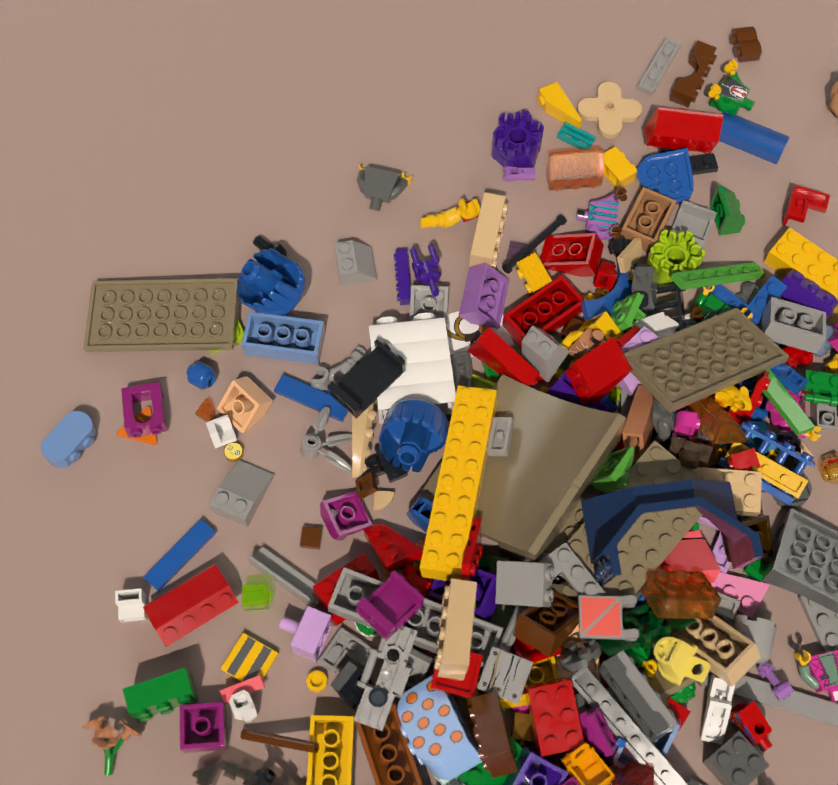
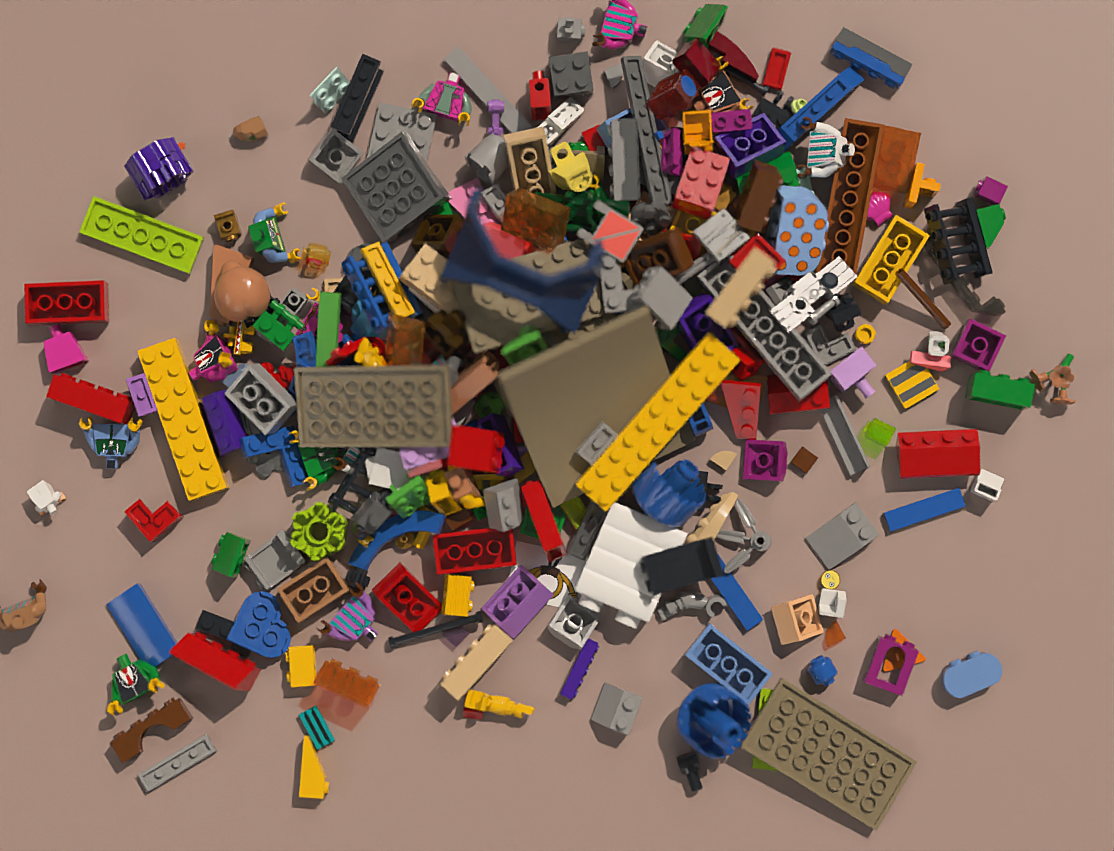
camera: 145 degrees left, 20 degrees up
reddish brown plate [355,472,378,499] -> none
magenta panel [356,571,425,641] -> none
dark grey torso [357,164,412,211] -> none
dark purple plant [410,244,441,297] -> none
red wing [460,518,483,581] -> none
dark purple piece [491,110,544,168] -> none
medium lavender bar [503,166,535,182] -> none
tan plant [577,82,642,139] -> none
red brick [593,261,618,291] -> none
tan tile [617,238,643,273] -> none
bright green tile [671,262,766,290] -> none
dark pink plate [674,410,701,436] -> none
red brick [728,447,761,471] -> none
reddish brown brick [729,26,762,63] -> none

